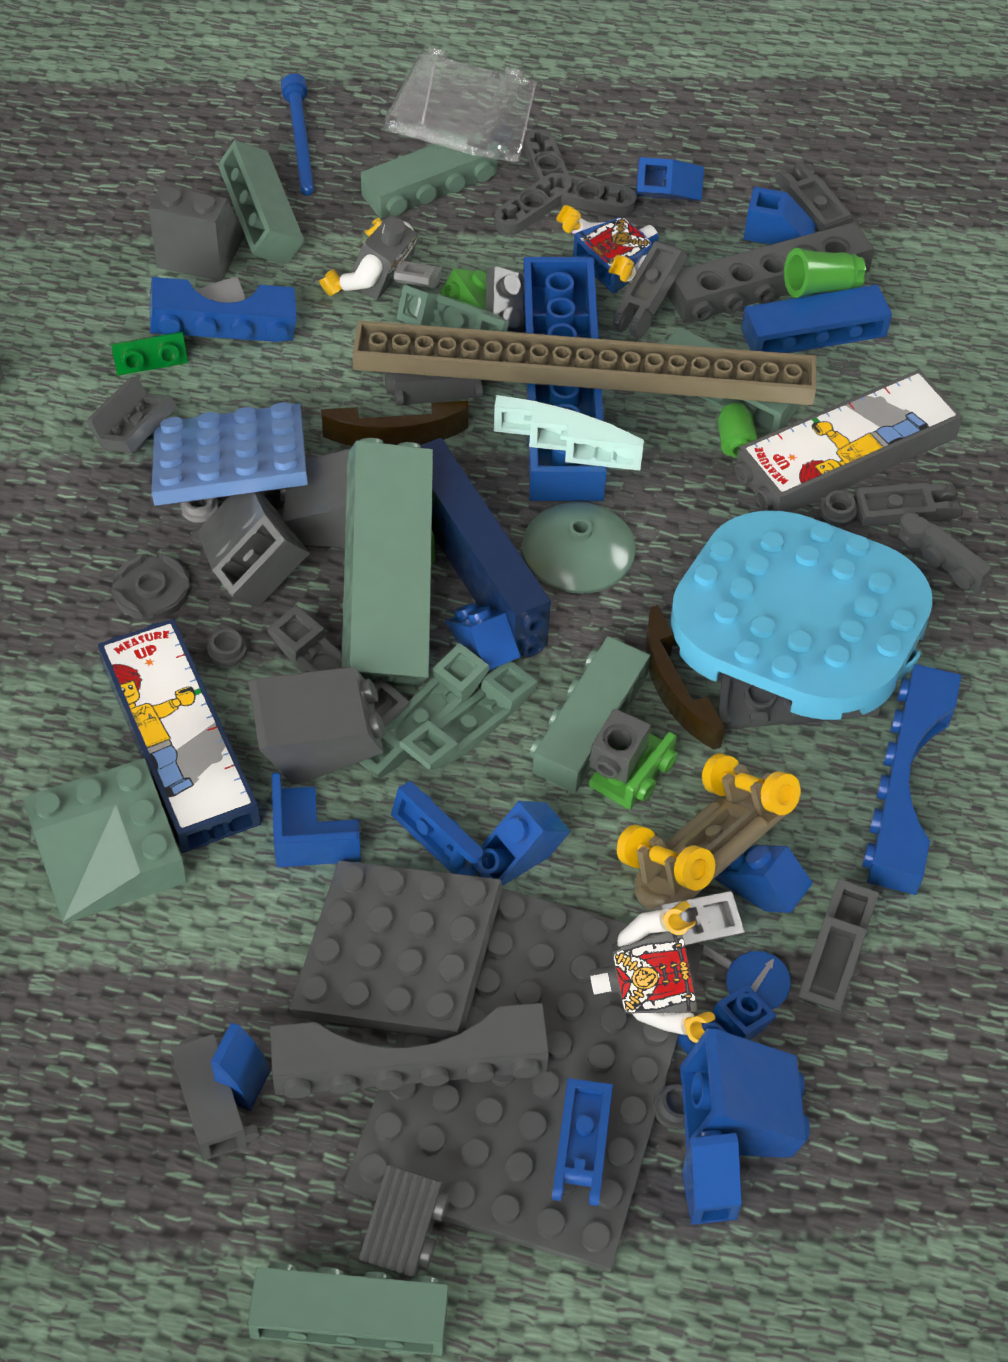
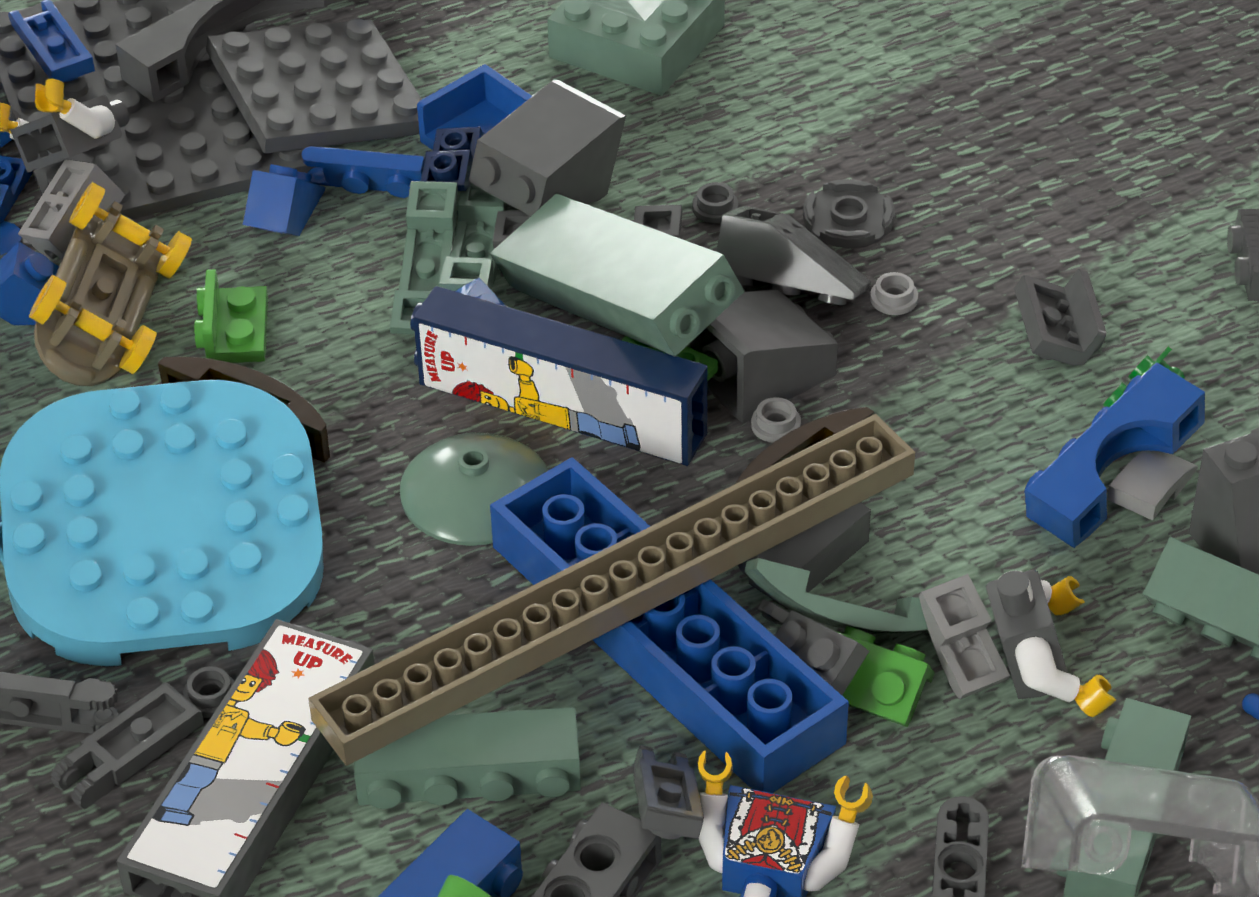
camera: 145 degrees right, 10 degrees down
brick [98,618,261,854] -> none
medium blue plate [151,402,308,506] -> none
light aqua slope [494,395,644,470] -> none
sand green brick [530,636,650,793] -> none
dark grey brick [590,708,651,783] -> none
none -> dark blue slope [421,127,483,191]

